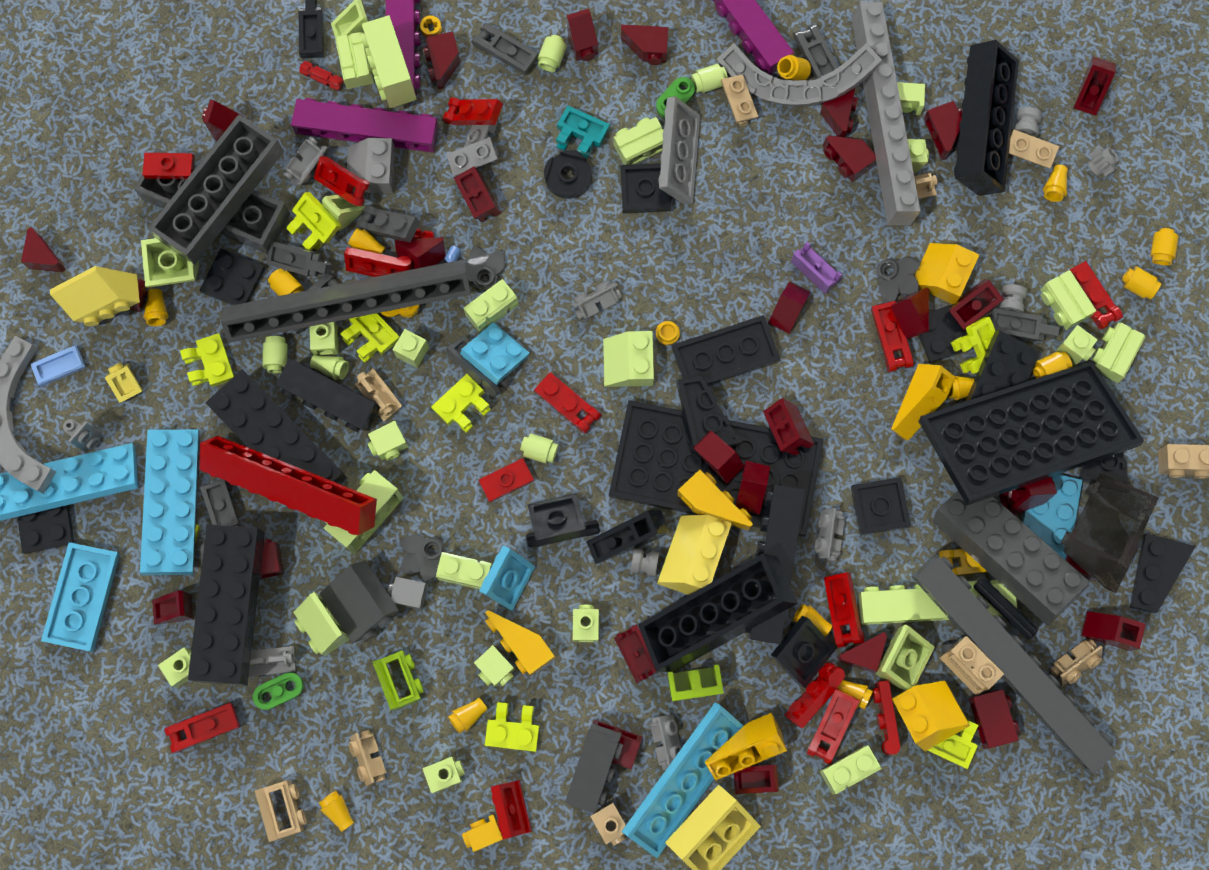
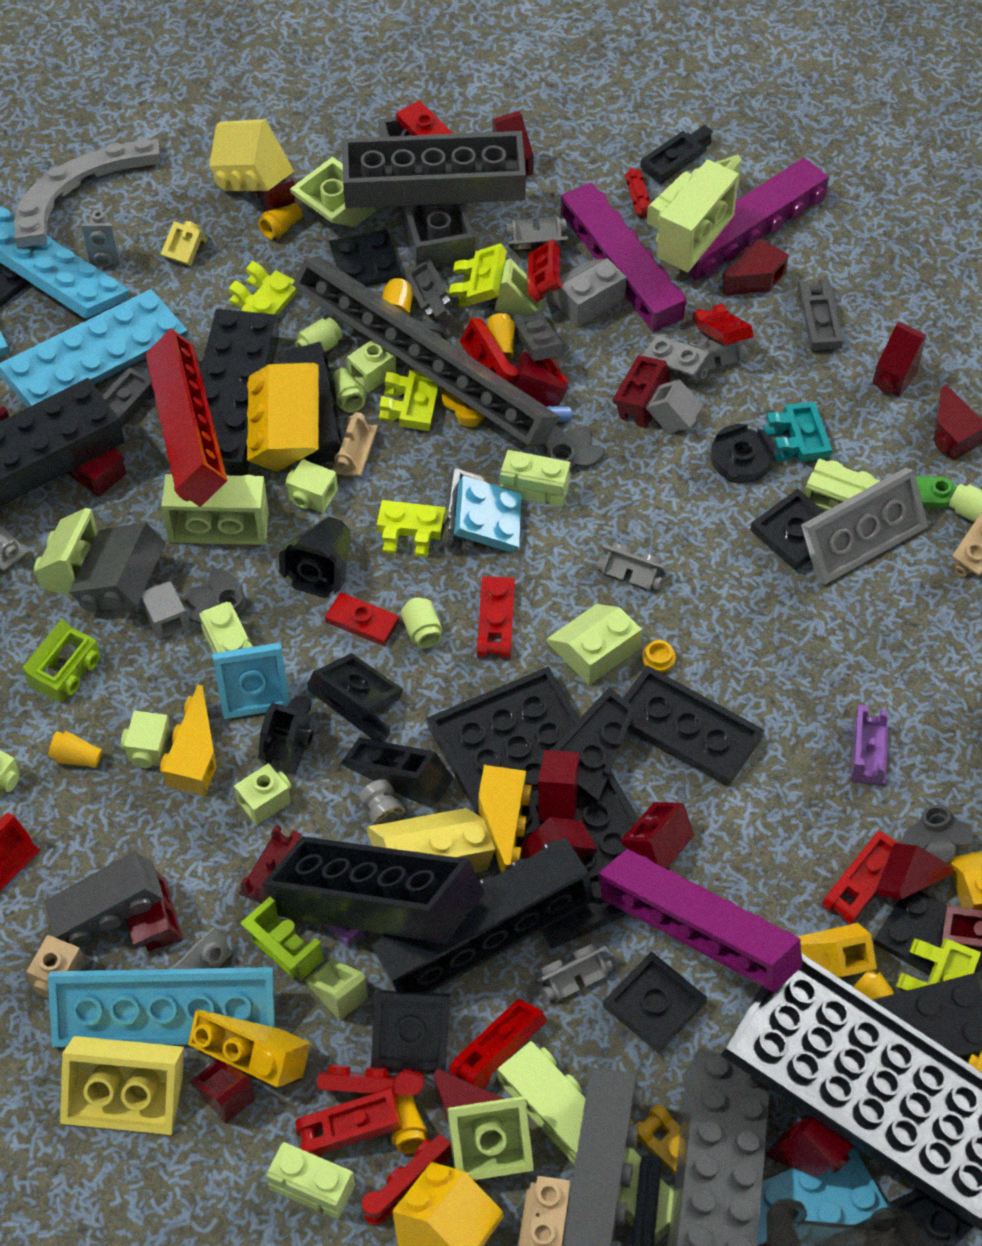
camera: 50 degrees right, 20 degrees down
dark red slope [21,227,66,272] -> none
light blue tile [30,345,86,387] -> none
yellowish green brick [392,329,429,368] -> none
yellow bush [420,16,442,38] -> none
neon yellow plate [485,702,540,752] -> none
yellowish green brick [538,35,567,72] -> none
dark red slope [768,282,811,334] -> none
yellow cone [792,604,832,637] -> none
none -> yellow slope [246,363,319,472]
none -> black hinge [258,696,314,774]
none -> black cone [279,517,350,598]
none -> yellowish green slope [304,958,368,1021]
none -> magenta brick [598,849,803,993]
none -> light grey brick [645,379,702,433]

